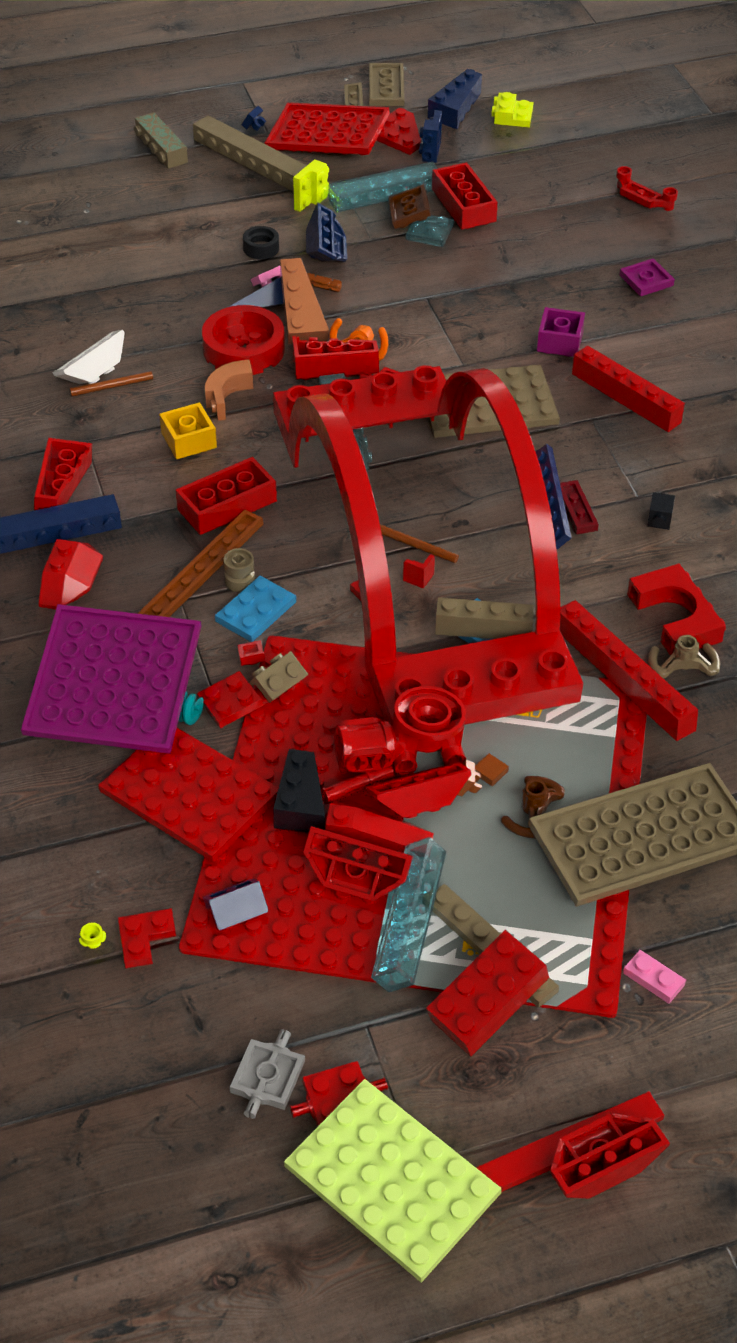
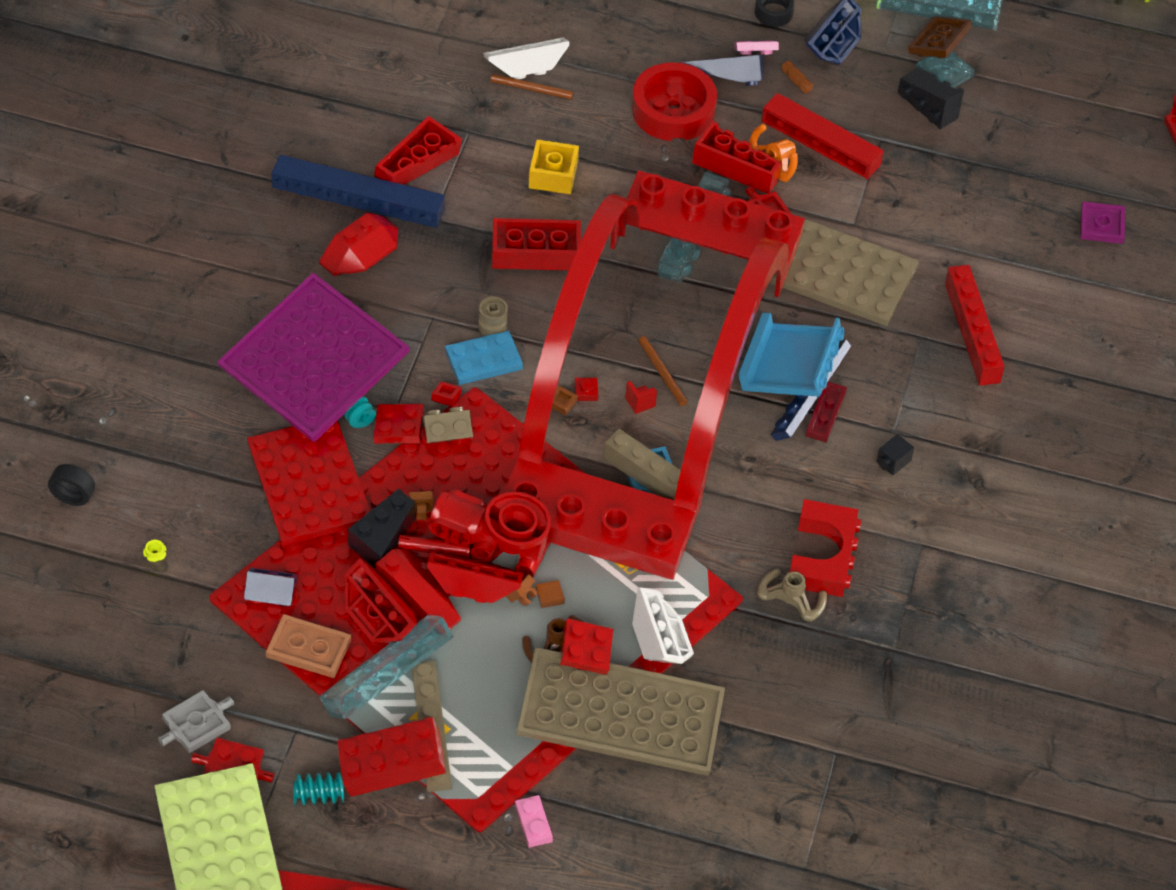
camera: 30 degrees right, 5 degrees up
red plate [118,908,176,969] -> none
dark orange plate [137,510,263,617] -> none
nougat arch [205,359,253,421] -> none
nougat wedge [280,258,329,344] -> none
red brick [432,162,498,229] -> none
magenta brick [537,307,585,357] -> none
red brick [560,600,698,741] -> none
none -> nougat plate [266,614,351,678]
none -> teal piece [293,772,344,806]
none -> dark orange tile [409,491,433,520]
none -> dark orange plate [552,386,578,416]
none -> red plate [560,618,613,675]
none -> white wedge [632,587,694,664]
none -> dark azure panel [739,313,844,397]
none -> red brick [761,93,884,180]
none -> black wedge [898,67,964,129]

